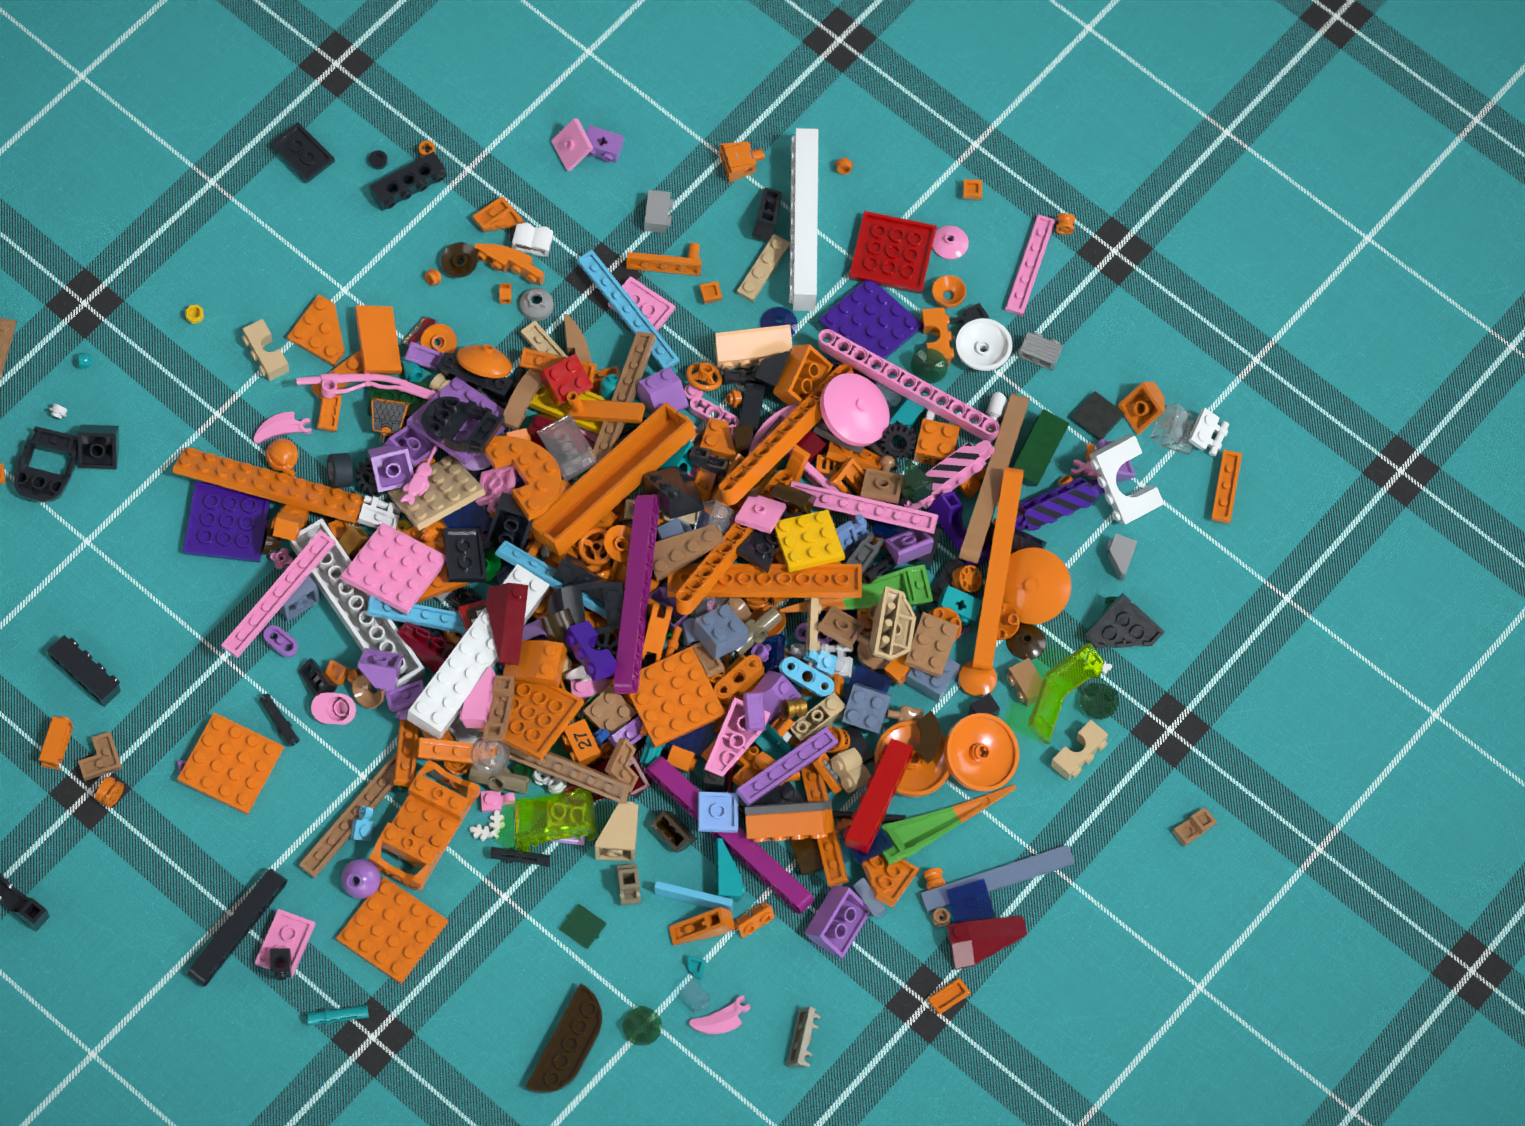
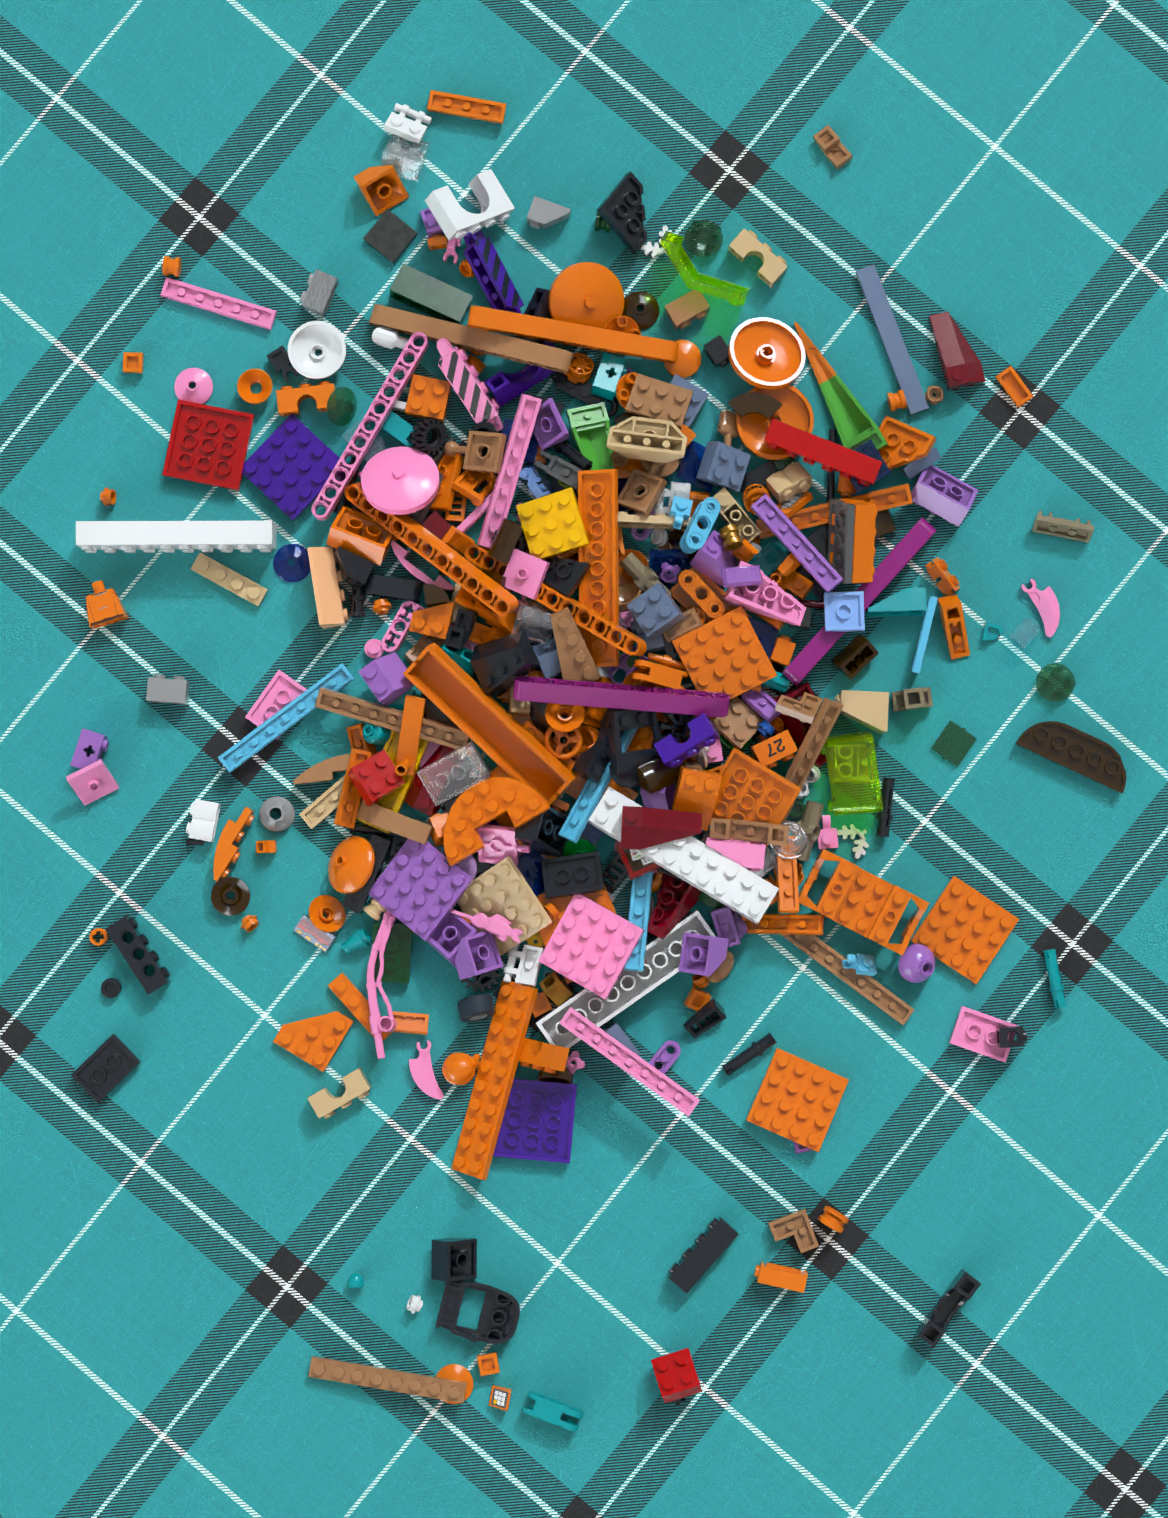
camera: 80 degrees left, 20 degrees up
yellow tile [185,305,204,324] -> none
black beam [187,868,288,987] -> none
bright pink piece [311,692,356,725] -> none
orange tile [355,305,402,374] -> none
torso [371,398,409,443] -> none
medium lavender tile [404,341,444,371] -> none
black slope [421,396,505,454] -> none
orange wing [472,196,524,232] -> none
orange piece [626,242,702,276] -> none
orange piece [686,362,722,391] -> none
orange plate [700,281,722,304] -> none
black slope [752,187,782,242] -> none
clear green slope [902,459,933,504] -> none
clear blue plate [946,879,995,924] -> none

